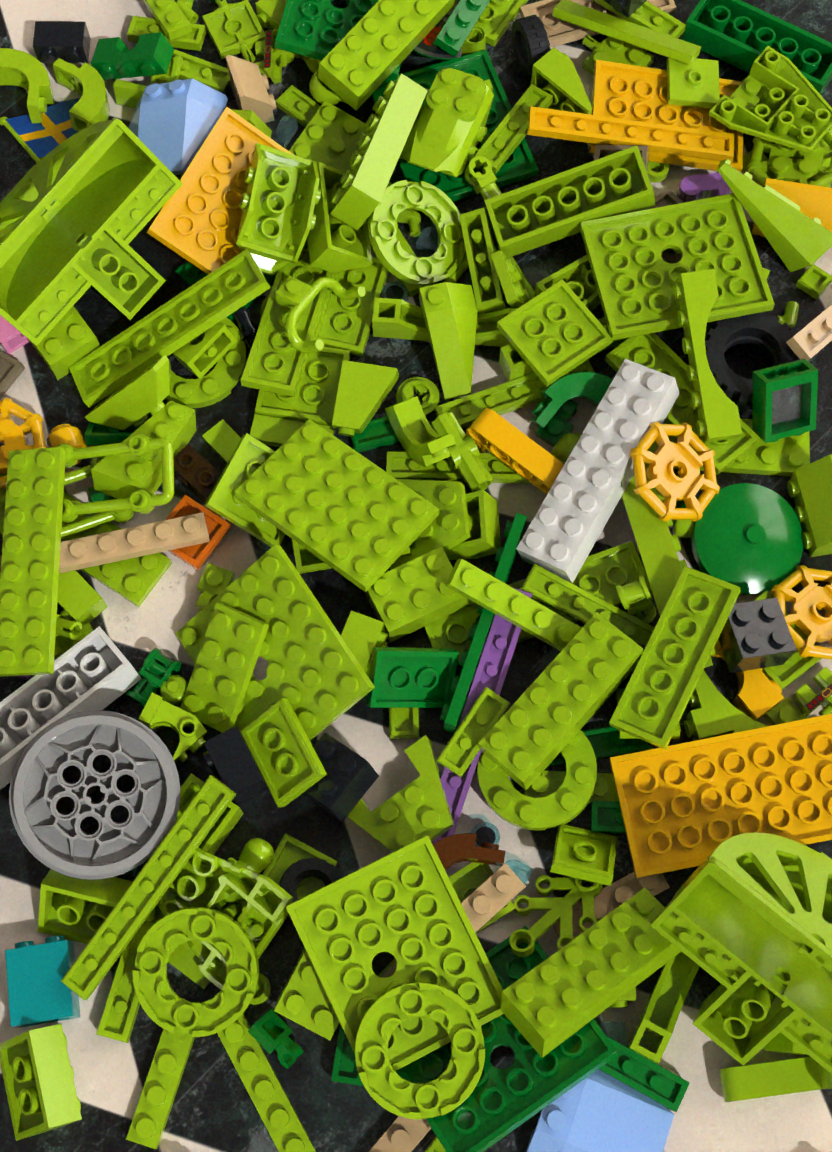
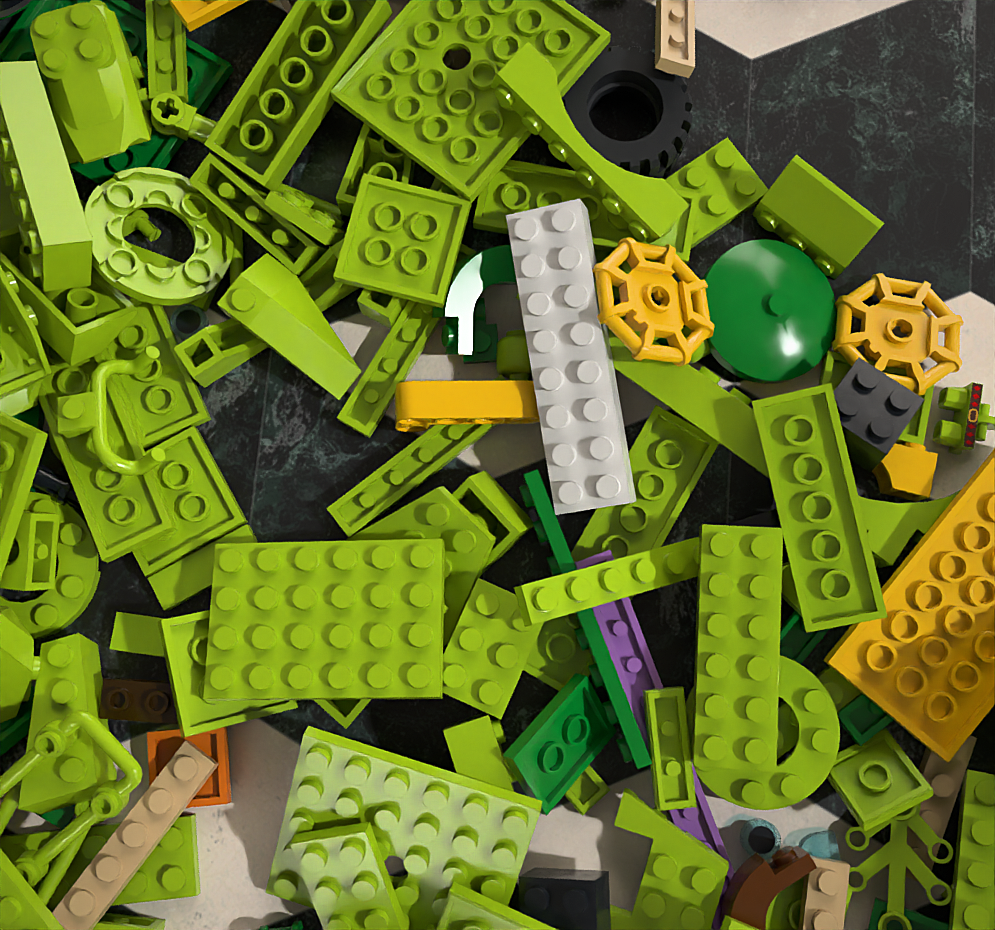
camera: 40 degrees left, 10 degrees up
lime plate [196,563,235,612] -> none
lime slope [332,360,399,437] -> none
green tile [351,416,400,453] -> none
lime arch [385,396,456,467] -> none
lime gear [396,377,439,417] -> none
clear light blue tile [416,226,438,254] -> none
lime piece [431,412,493,492] -> none
lime tile [520,564,655,646] -> none
lime connector [616,575,656,624] -> none
green window [752,359,818,443] -> none
lime plate [764,696,807,725] -> none
lime arm [778,301,799,328] -> none

